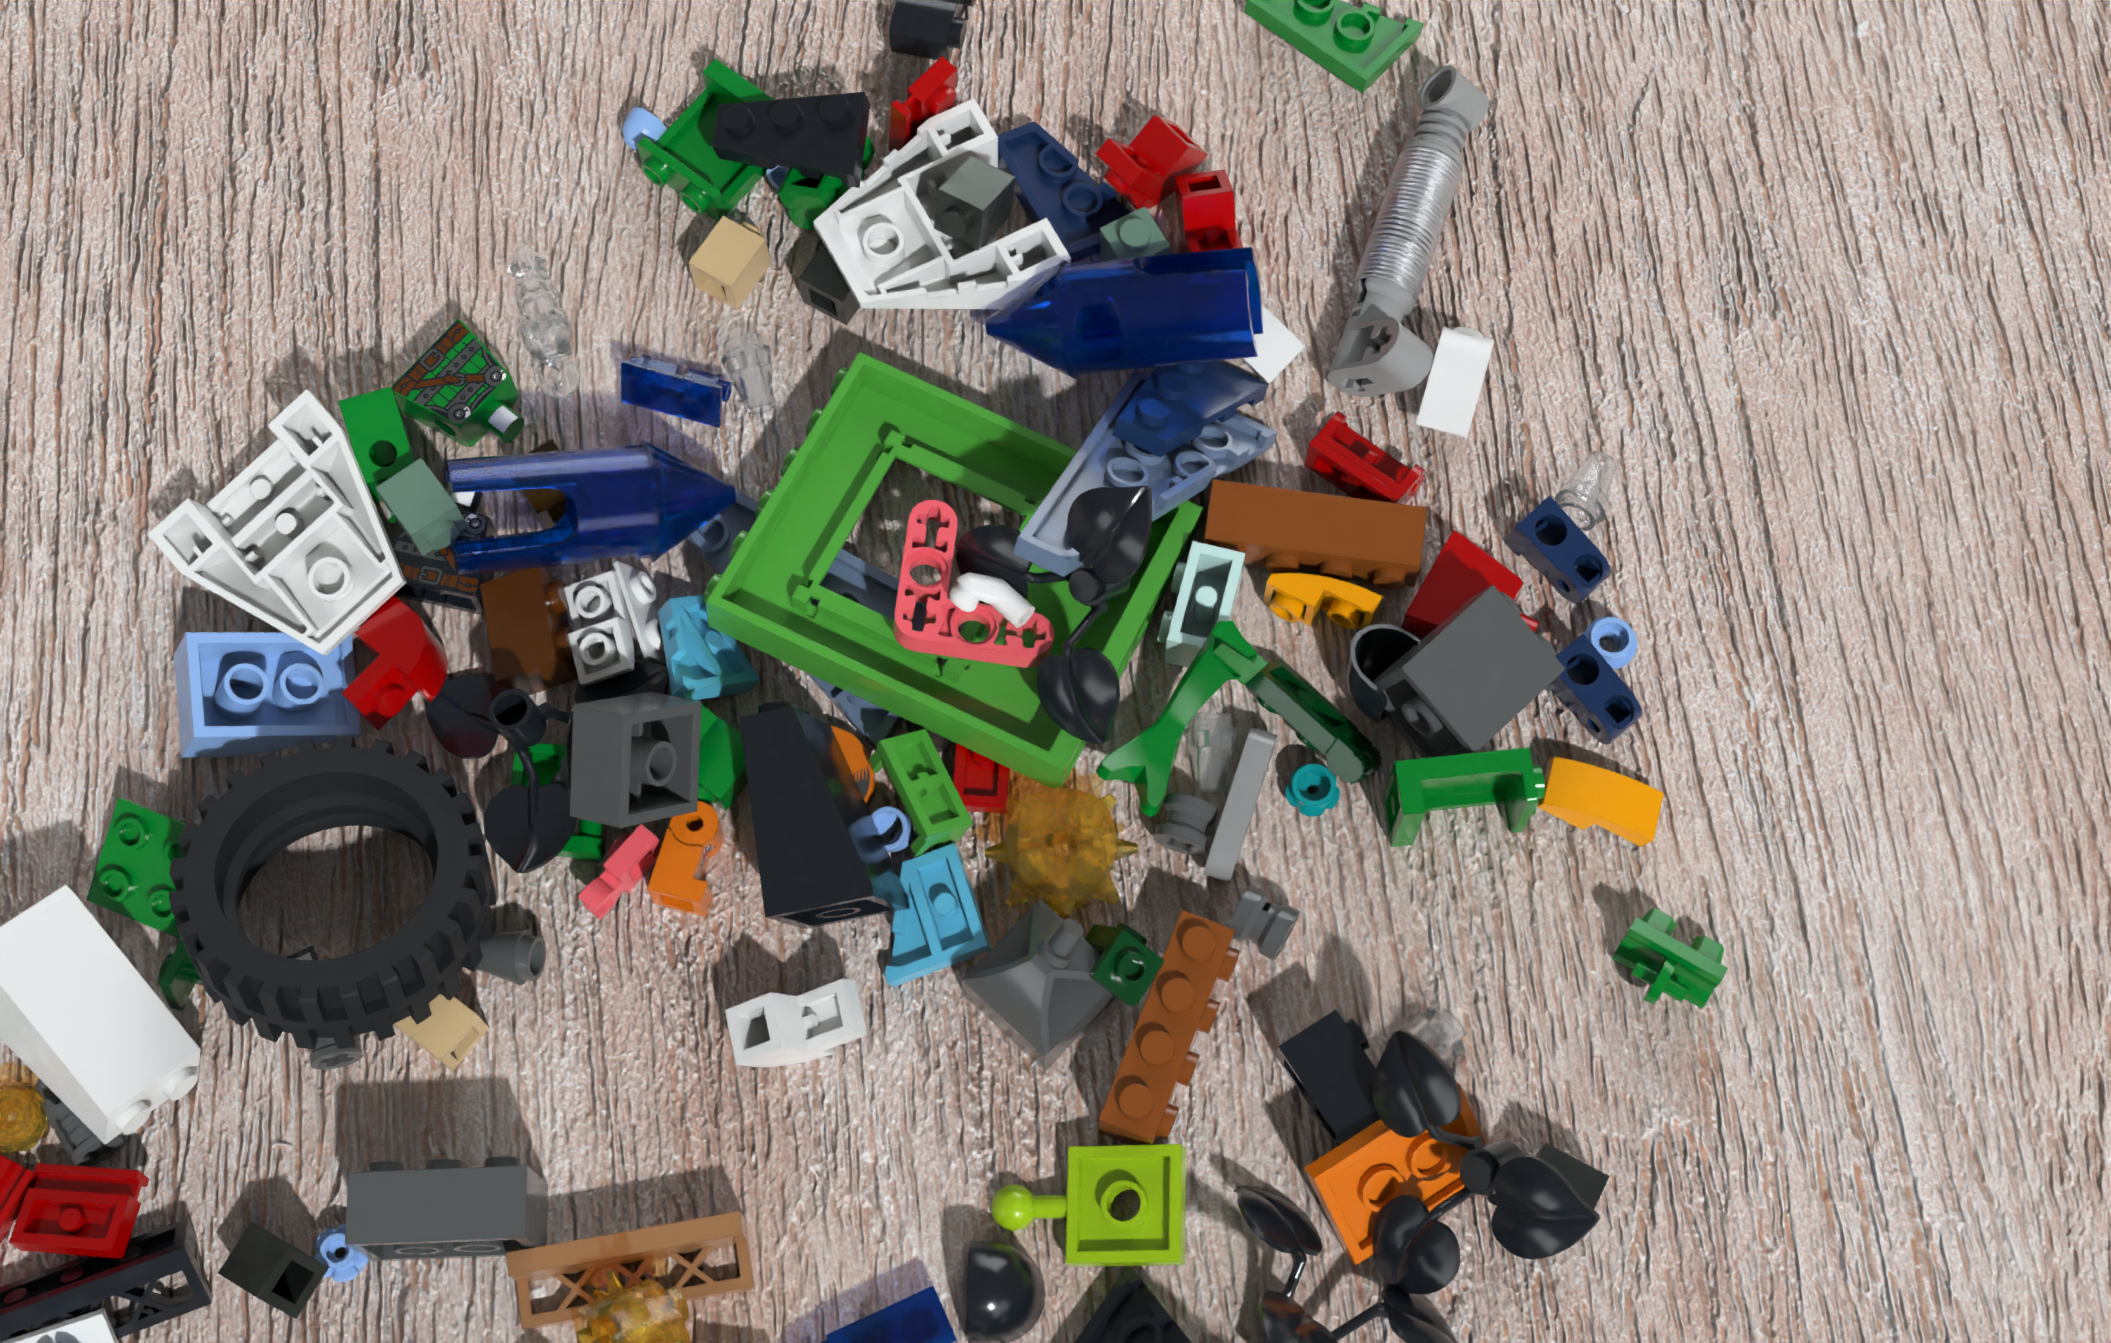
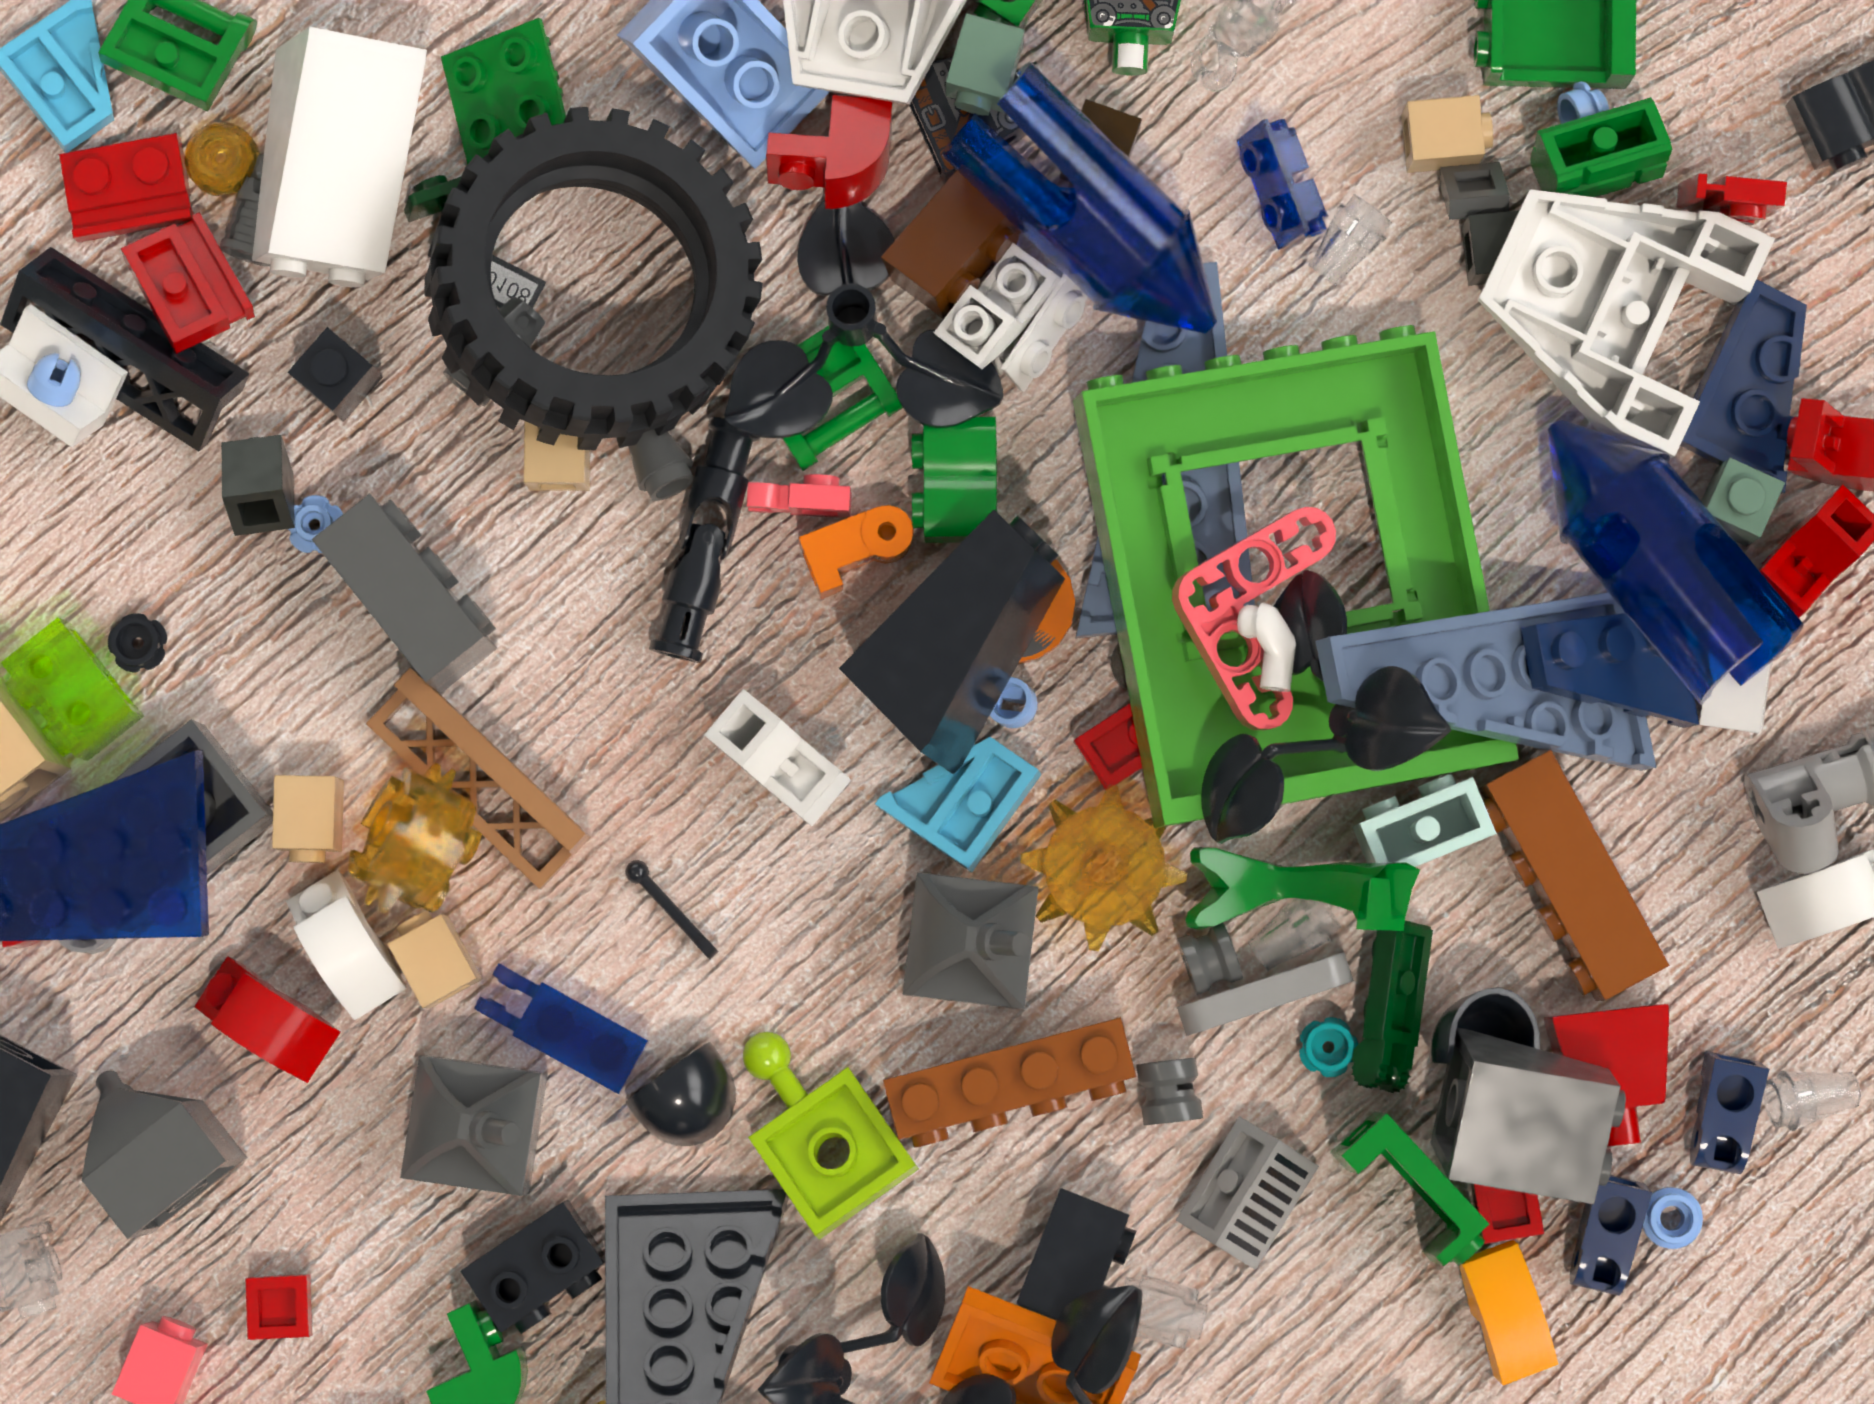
camera: 55 degrees right, 15 degrees up
dark grey piece [550,692,702,828] -> none
medium azure wing [658,595,760,700] -> none
black wing [712,92,870,188] -> none
bright green hinge [868,729,973,857] -> none
pearl dark grey brick [934,156,1016,250] -> none
dark green bracket [1085,923,1165,1007] -> none
light orange slope [1263,573,1383,630] -> none
red hinge [1305,411,1425,505] -> none
none -> black brick [288,327,383,422]
none -> black hinge [625,860,719,960]
none -> black piece [649,417,760,663]
none -> light grey panel [1176,1116,1319,1270]
none -> dark grey plate [1440,162,1510,220]
none -> red plate [1471,1184,1544,1244]

